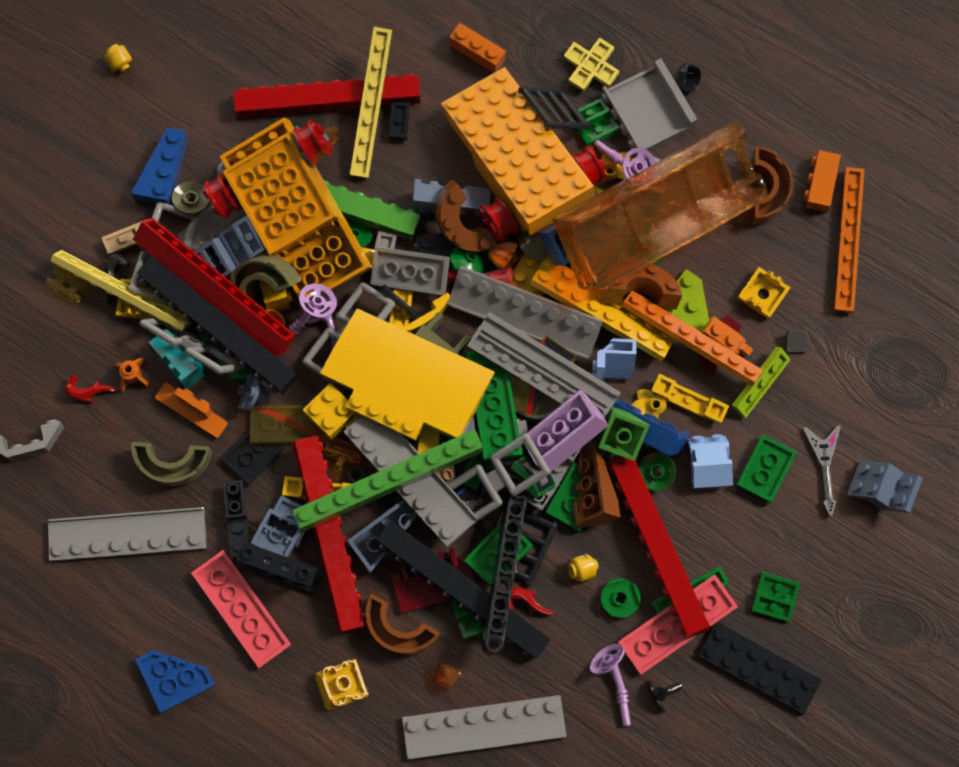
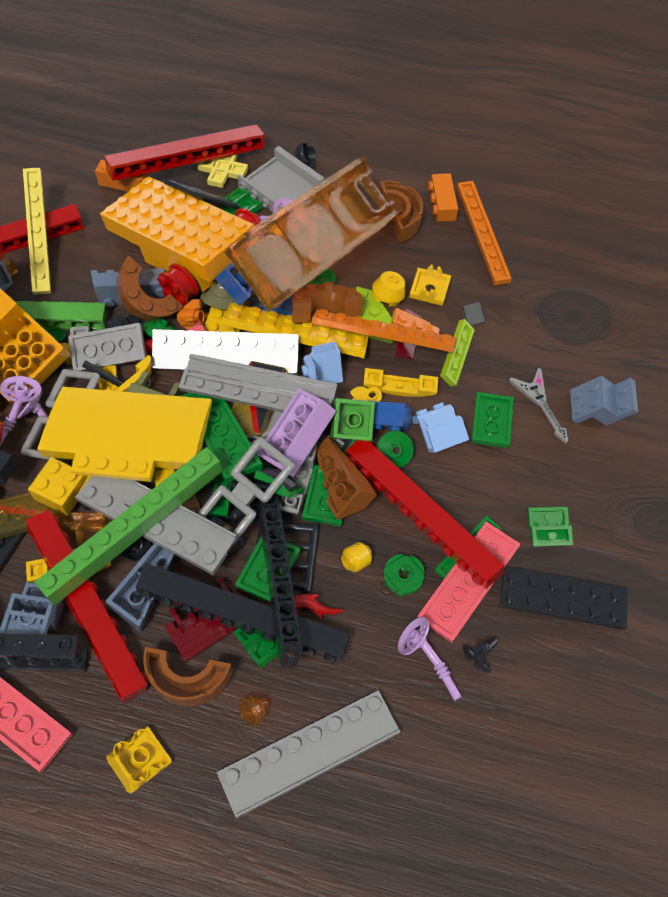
camera: 20 degrees left, 15 degrees down
black plate [389,102,410,140] -> none
none -> red brick [104,124,264,181]
none -> yellow cone [372,271,405,306]

